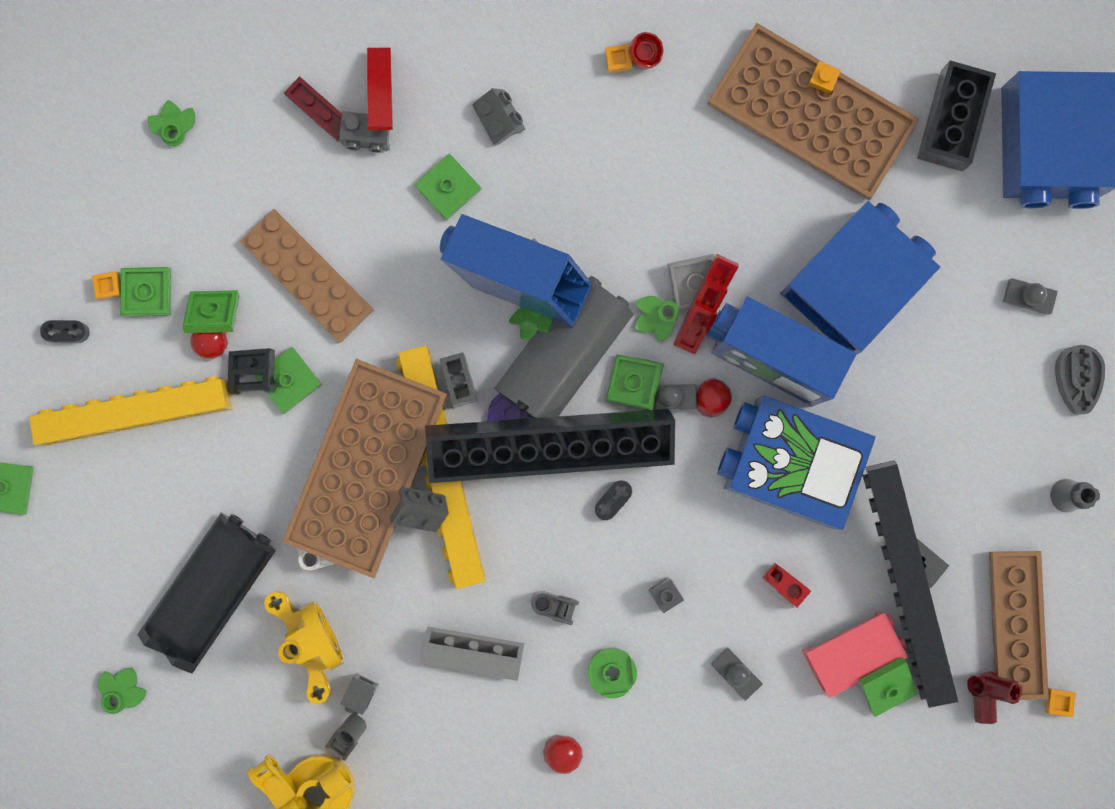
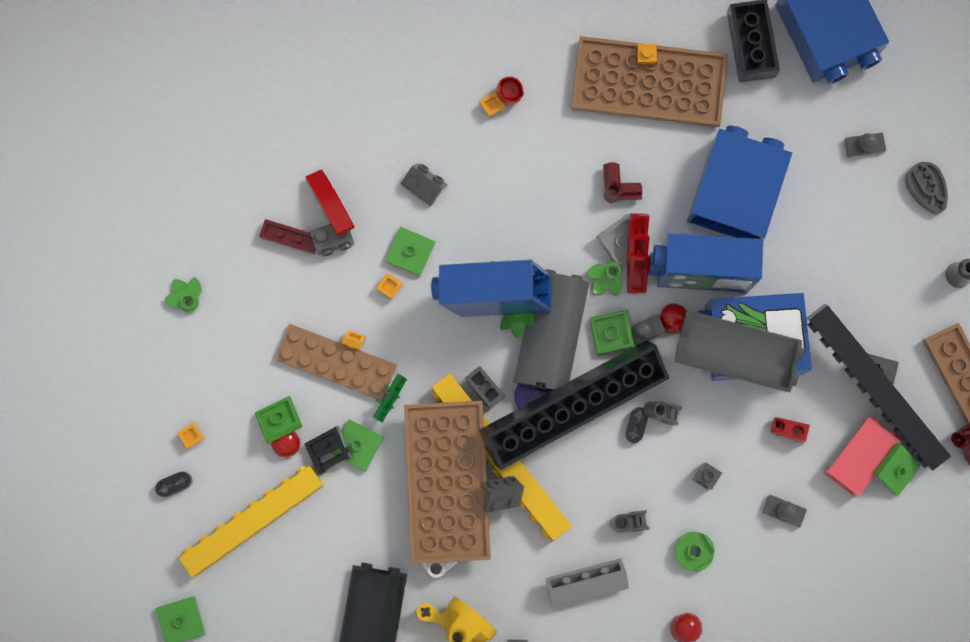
camera: 25 degrees left, 5 degrees down
bright green plate [120,267,171,316] -> none
none -> light orange plate [342,330,366,350]
none -> green piece [373,373,407,423]
none -> light orange plate [376,273,403,300]
none -> dark red piece [603,162,643,203]
none -> dark grey piece [643,401,682,426]
none -> dark grey cylinder [674,310,804,393]

